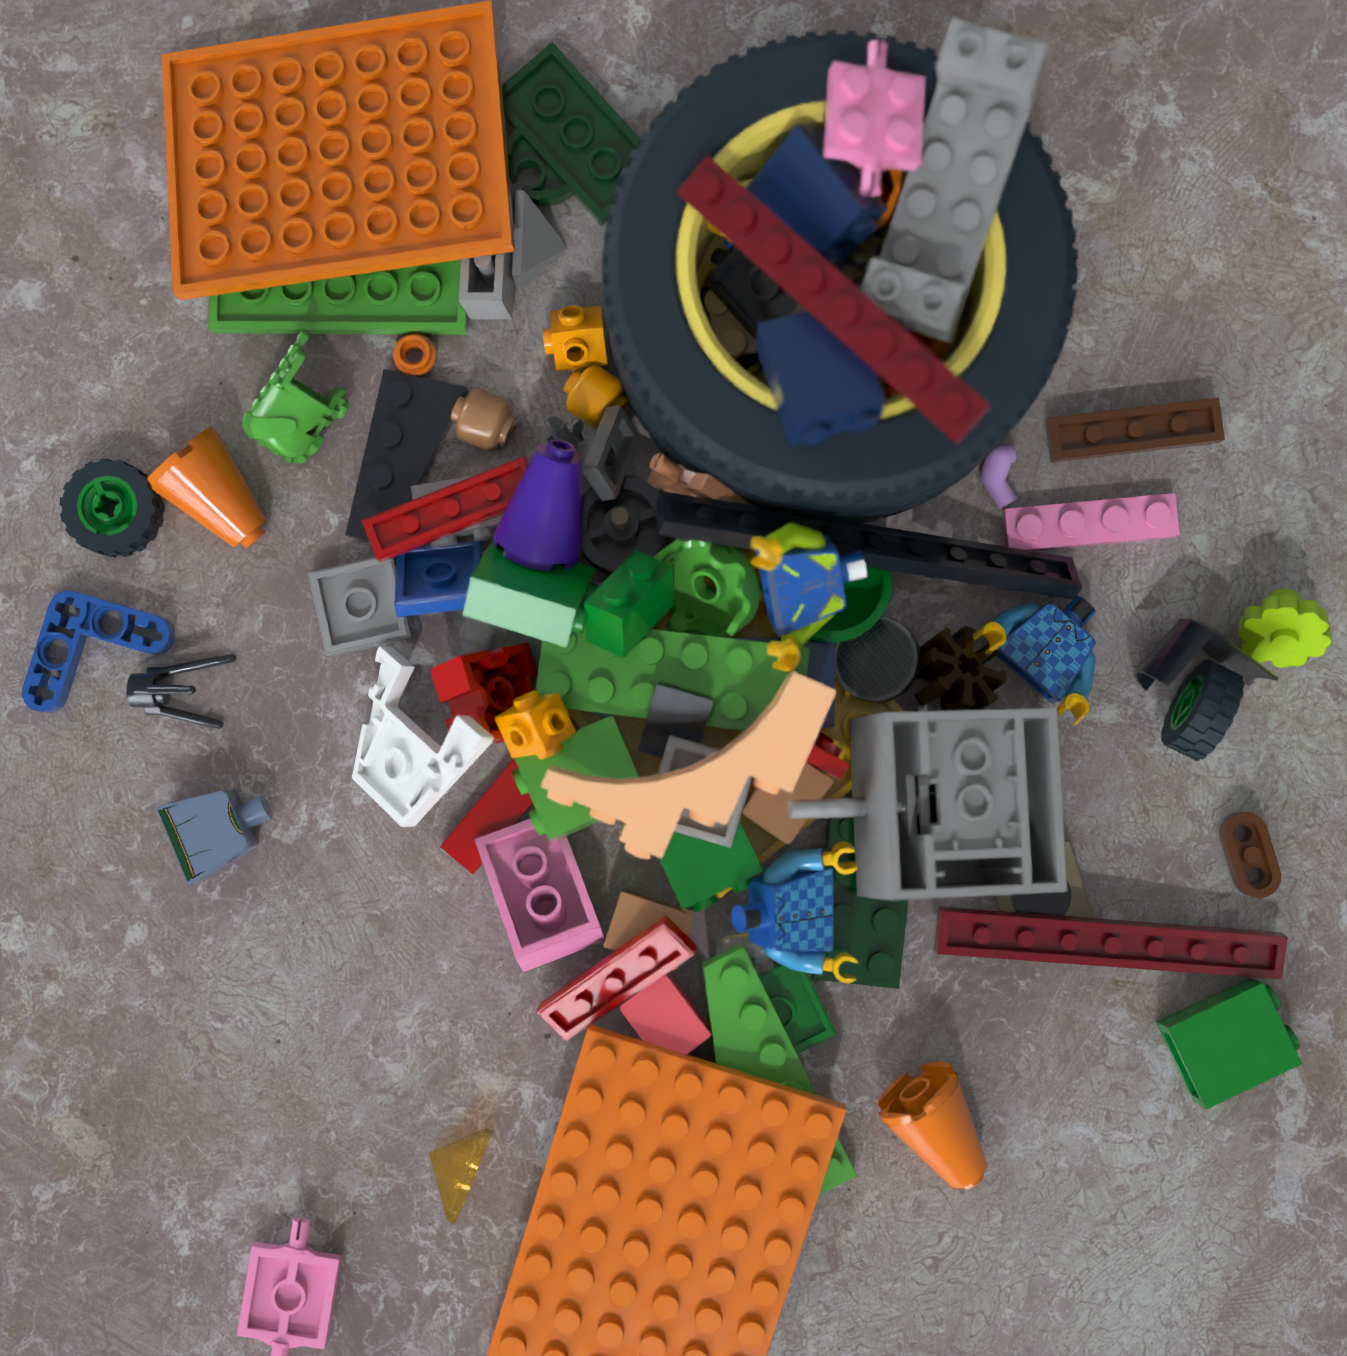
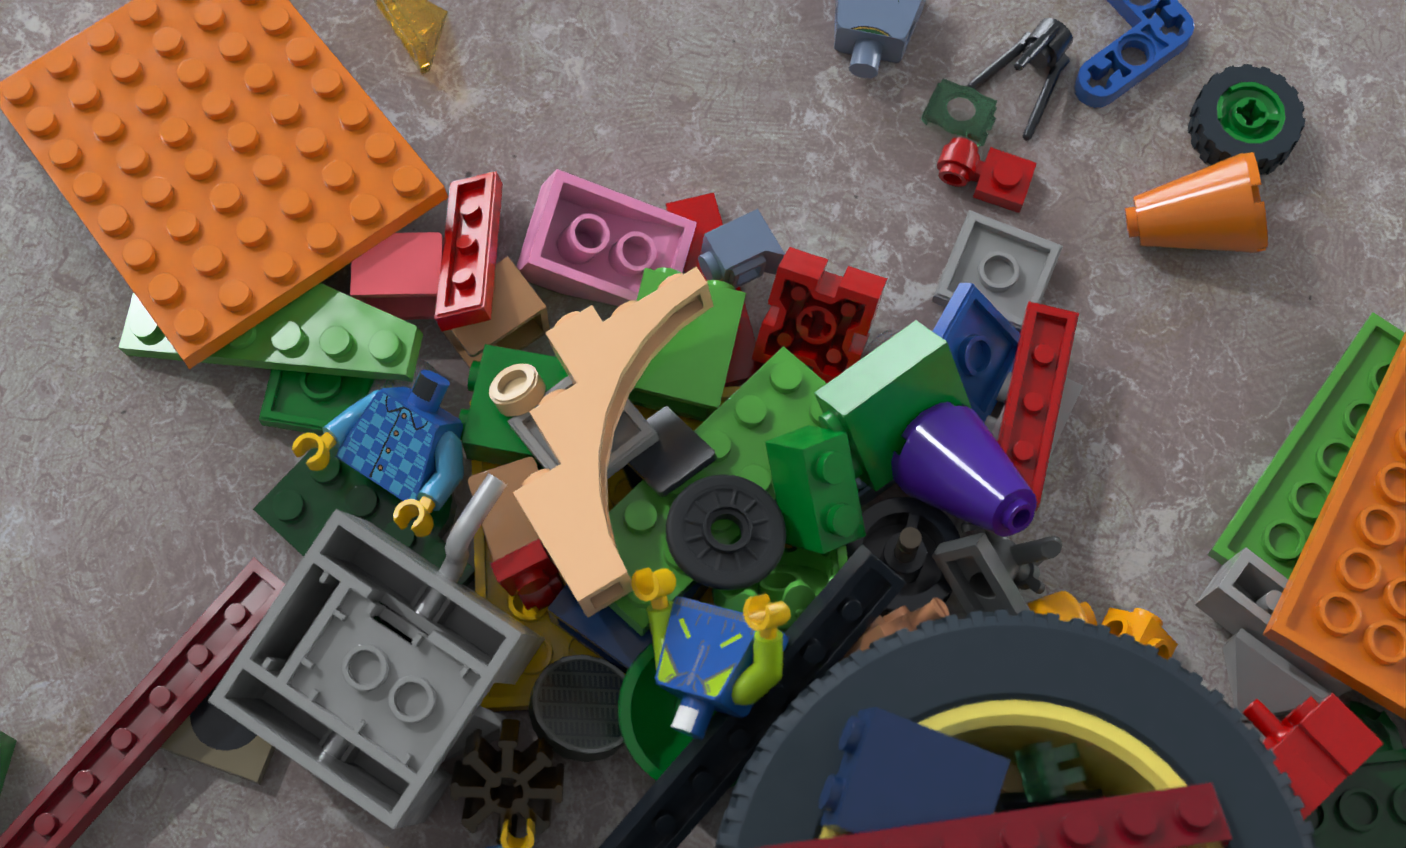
camera: 125 degrees right, 15 degrees down
bright green helmet [243,331,350,464] -> none
black wing [345,369,469,542] -> none
white wing [352,646,494,827] -> none
orange plate [393,333,436,377] -> none
medium nougat head [450,389,518,452] -> none
light orange brick [494,691,576,759] -> none
orange cone [877,1061,987,1189] -> none
none -> tan tile [489,364,546,416]
none -> black wheel [665,475,786,590]
none -> sand blue window [698,209,785,288]
none -> clear green piece [921,78,997,147]
none -> red plate [937,137,1037,213]
none -> clear green piece [1015,741,1087,803]
none -> red brick [1242,692,1384,819]

